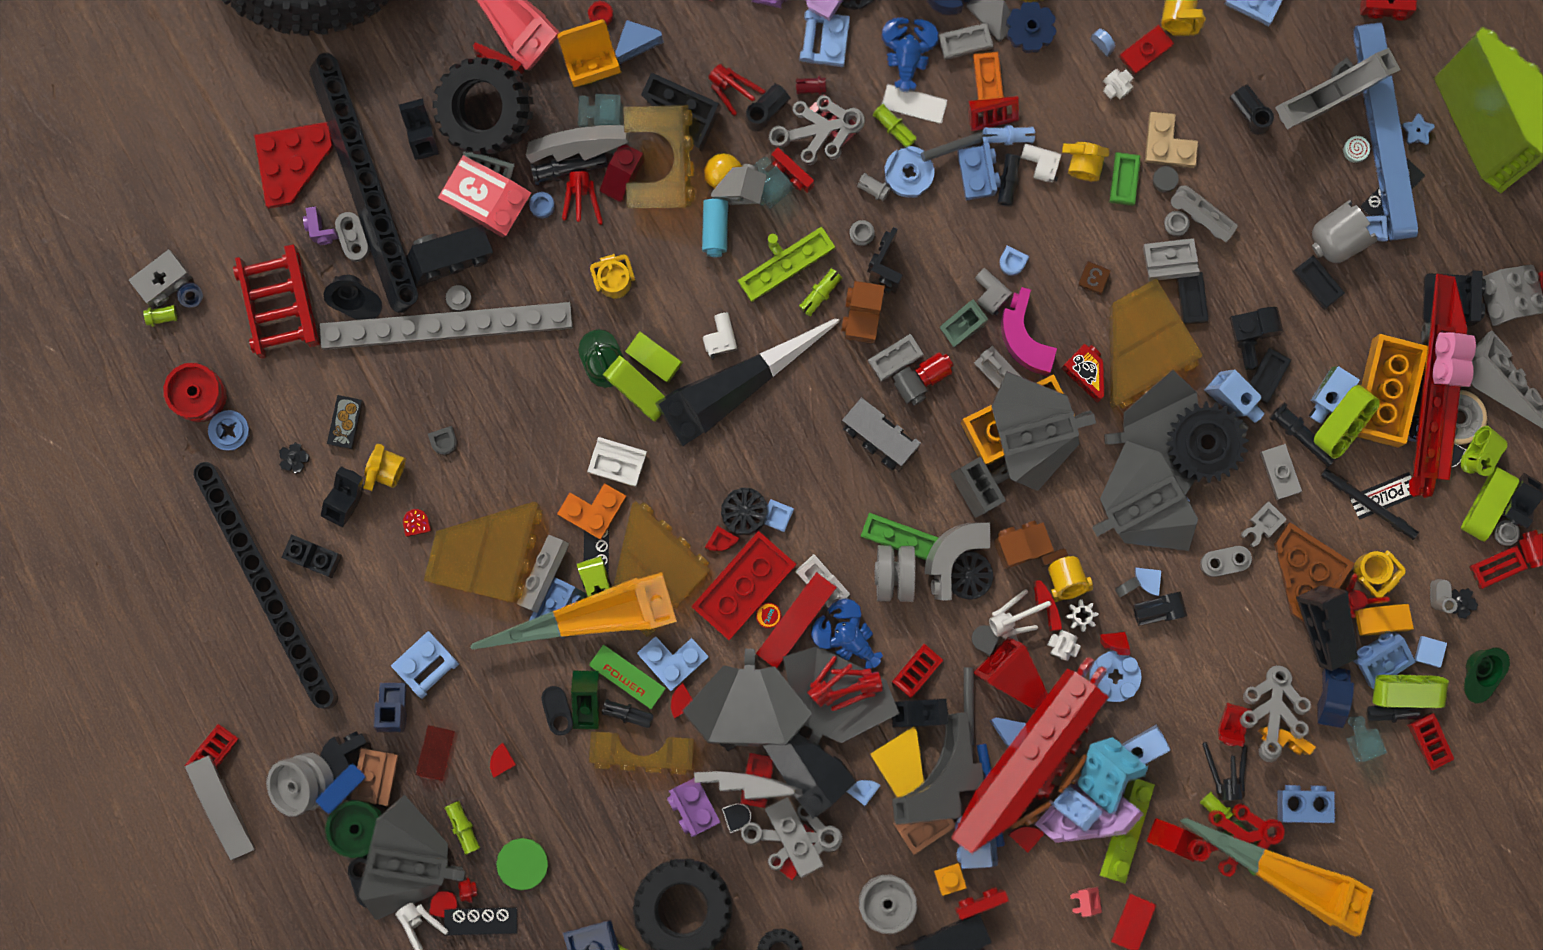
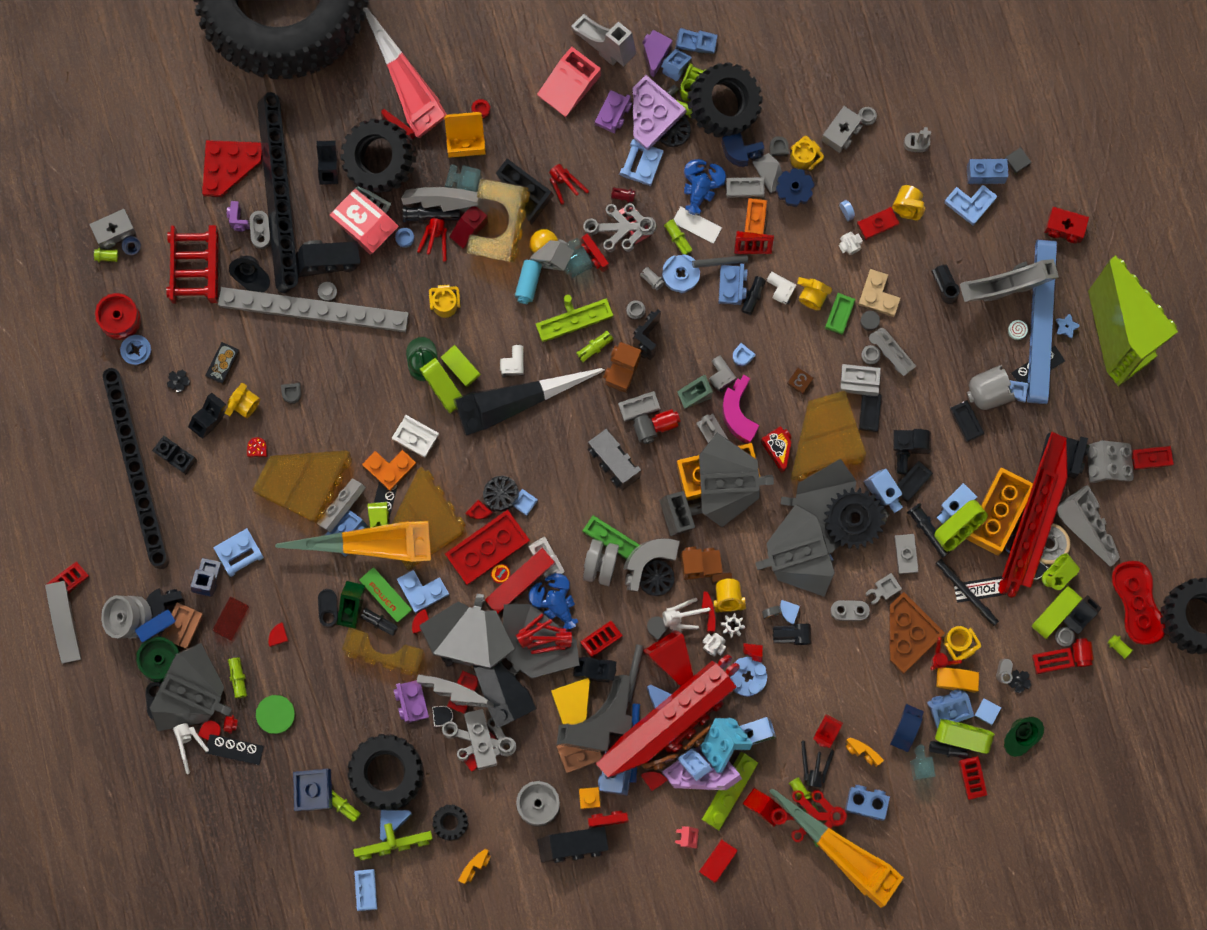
camera: 10 degrees right, 5 degrees down
medium blue slope [615,20,663,64] -> none
black piece [746,83,791,131] -> none
light blue tile [847,780,881,805] -> none
light blue pin [983,125,1035,145] -> none
light grey plant [1240,665,1311,762] -> none
black wedge [1296,585,1358,671] -> none
bright pink brick [1433,333,1476,387] -> none

